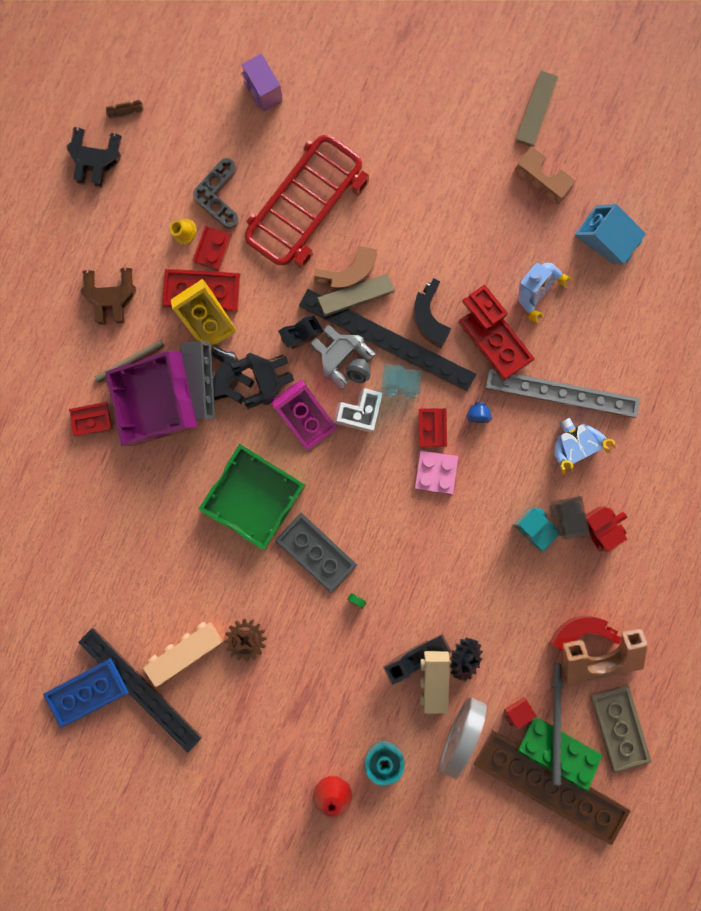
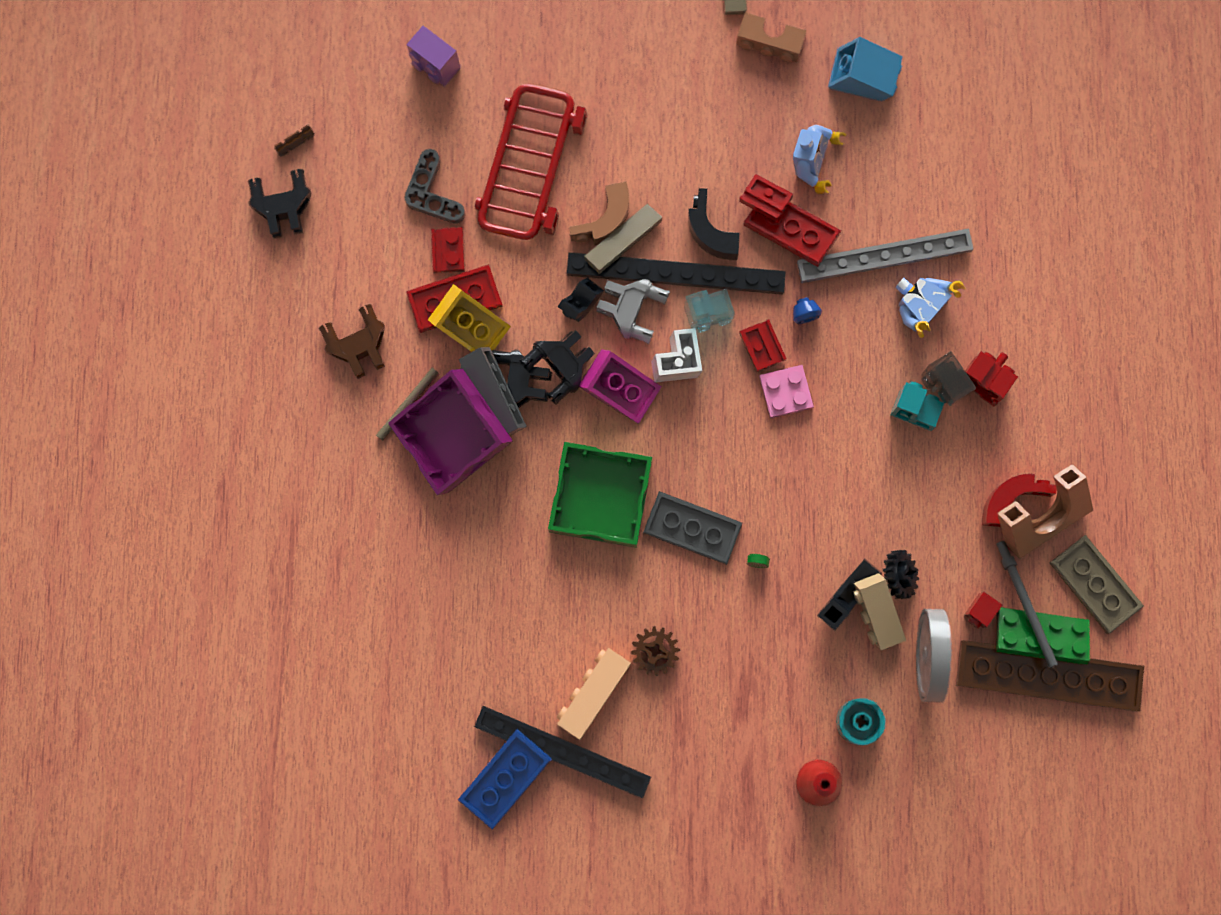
camera: 20 degrees left, 5 degrees down
red plate [69,402,113,437] -> none
yellow piece [169,219,196,245] -> none
dark grey cone [345,358,370,383] -> none

